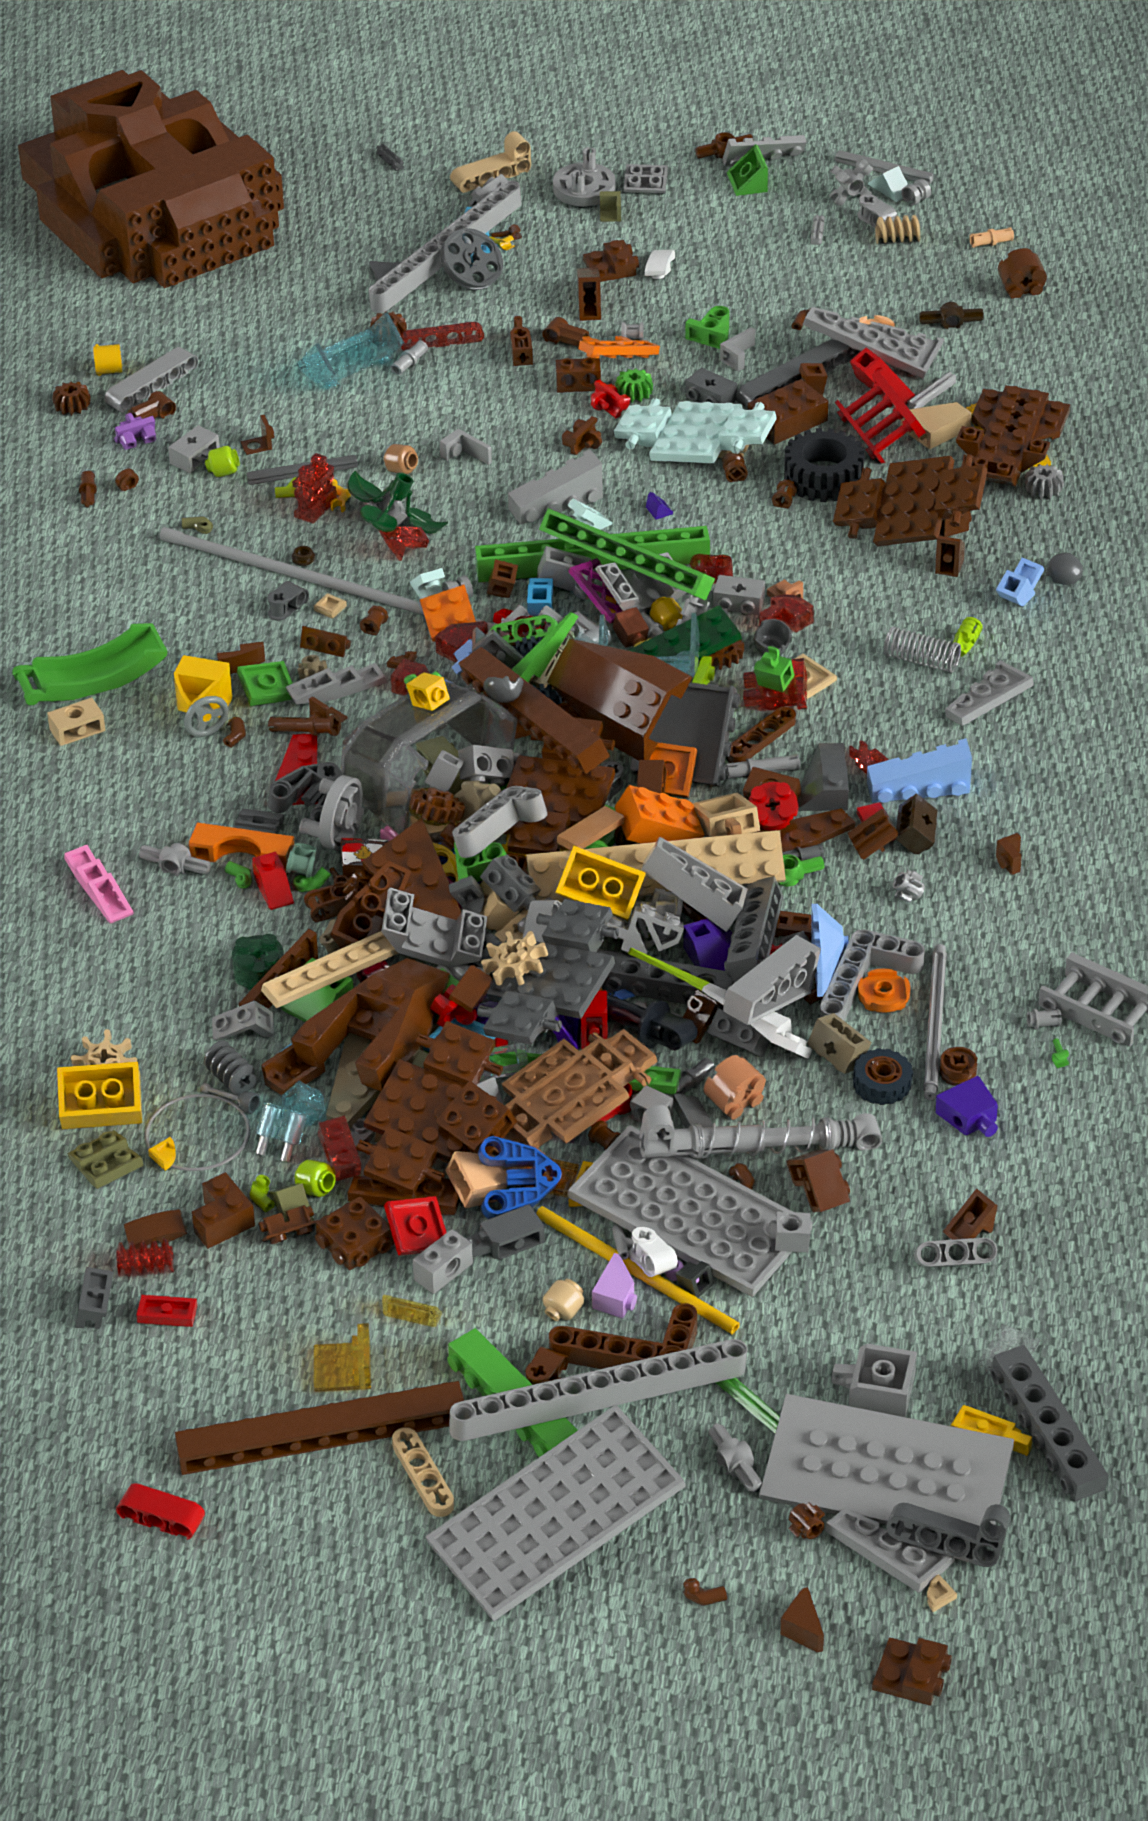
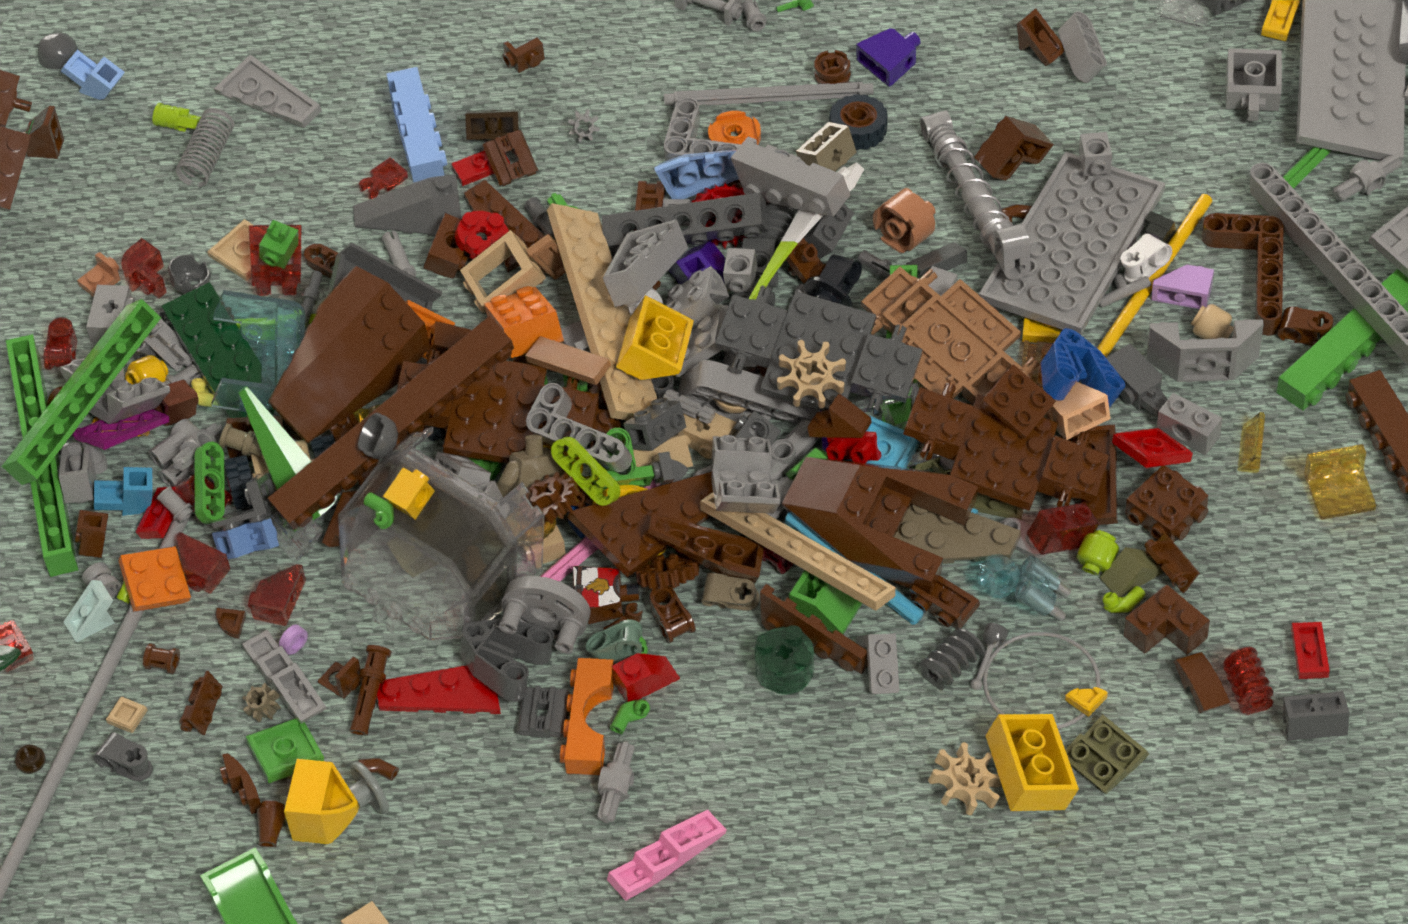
camera: 95 degrees left, 10 degrees up
none -> lavender tile [279,624,308,655]
none -> lime beam [551,437,621,506]
none -> light grey brick [723,248,757,292]
none -> light grey slope [1147,319,1263,382]

